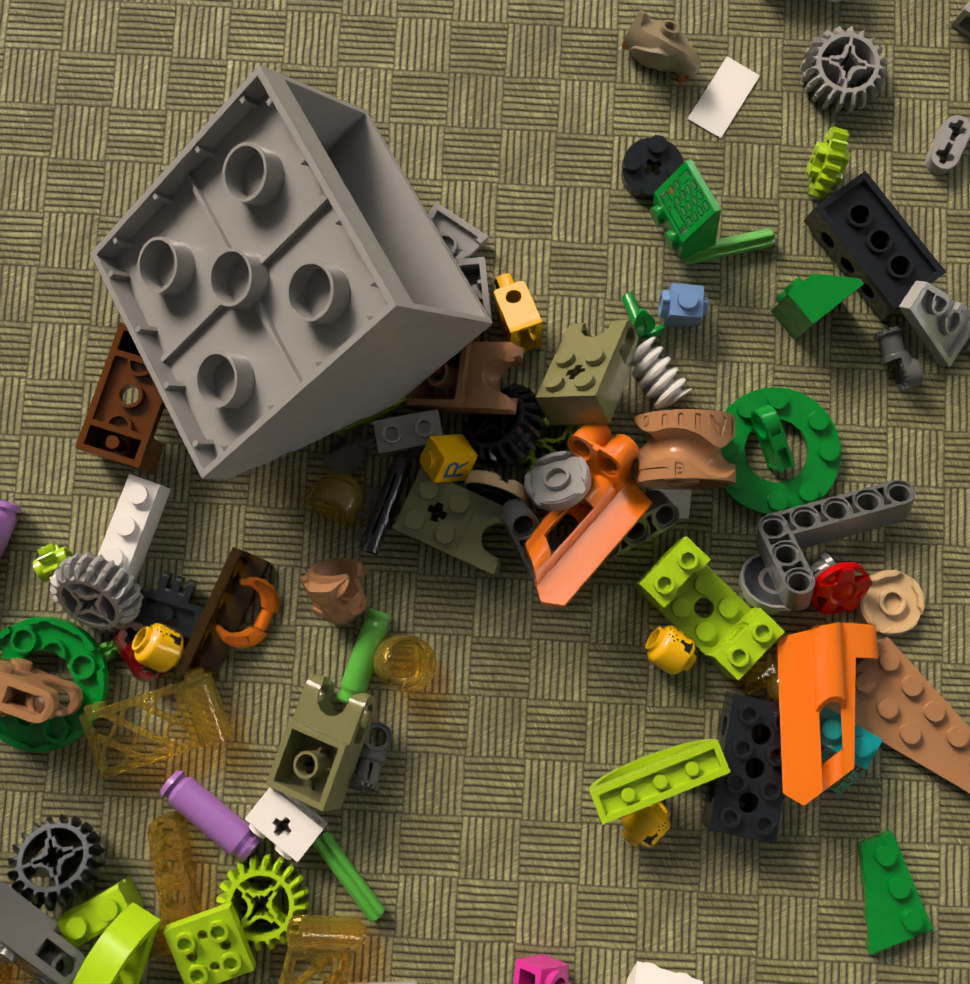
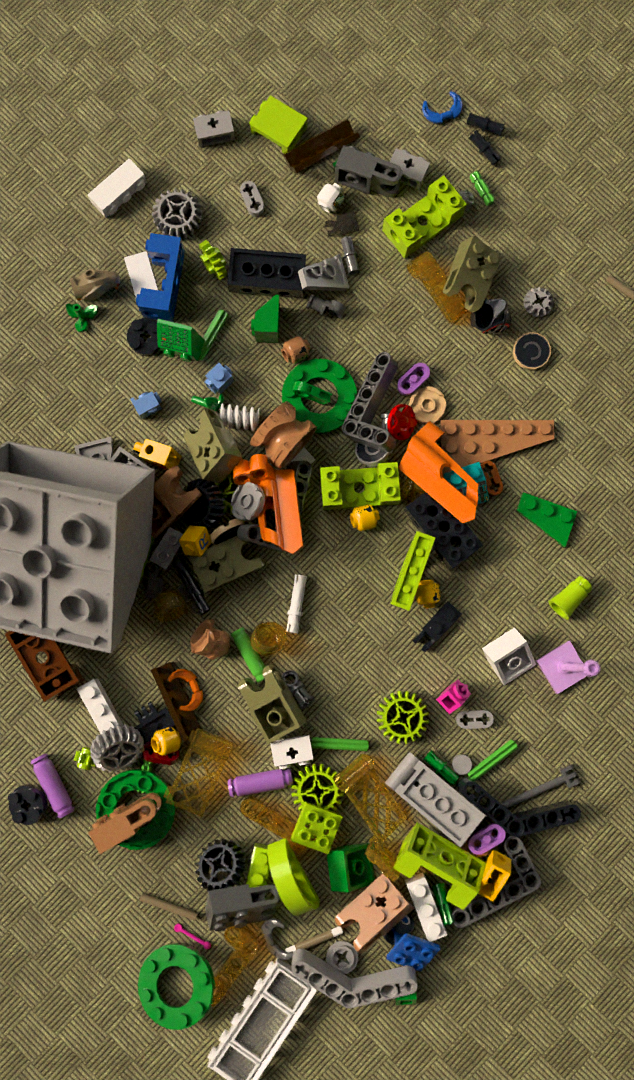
camera: 50 degrees left, 0 degrees up
none -> green plant [66,304,98,333]
none -> medium blue brick [130,392,162,419]
none -> blue plate [136,233,185,322]
none -> medium nougat head [281,336,310,364]
none -> white pin [286,575,307,634]
none -> lime gear [376,691,429,744]
none -> medium lavender plate [397,363,430,396]
none -> black hinge [413,601,462,652]
none -> dark orange beam [481,460,503,496]

